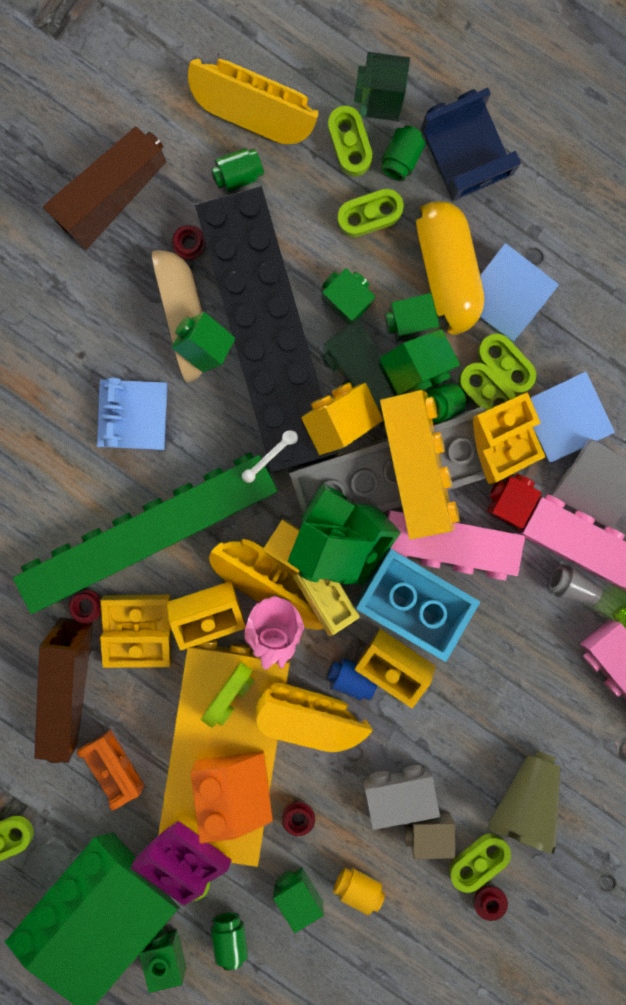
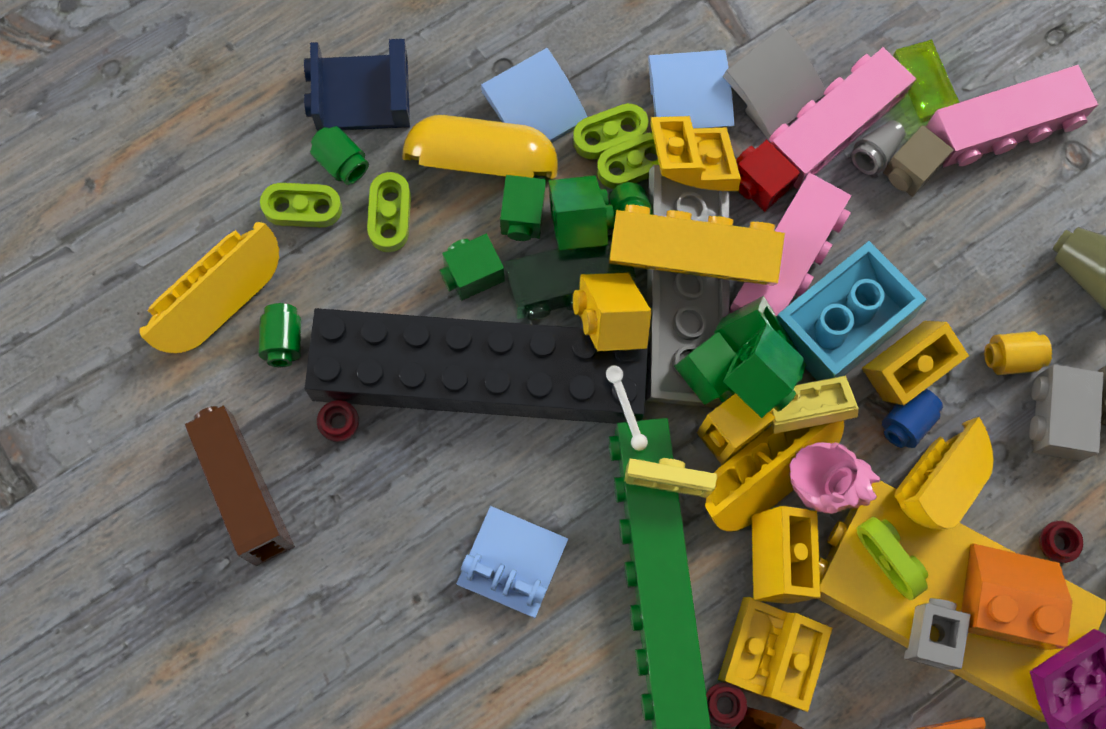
camera: 75 degrees left, 15 degrees down
tan brick [152,250,203,383] -> none
green brick [171,312,235,373] -> none
clear green brick [354,52,410,122] -> none
none -> light yellow plate [624,458,717,498]
none -> dark tan brick [883,125,954,197]
none -> light grey brick [904,598,971,670]
none -> yellow brick [984,331,1052,375]

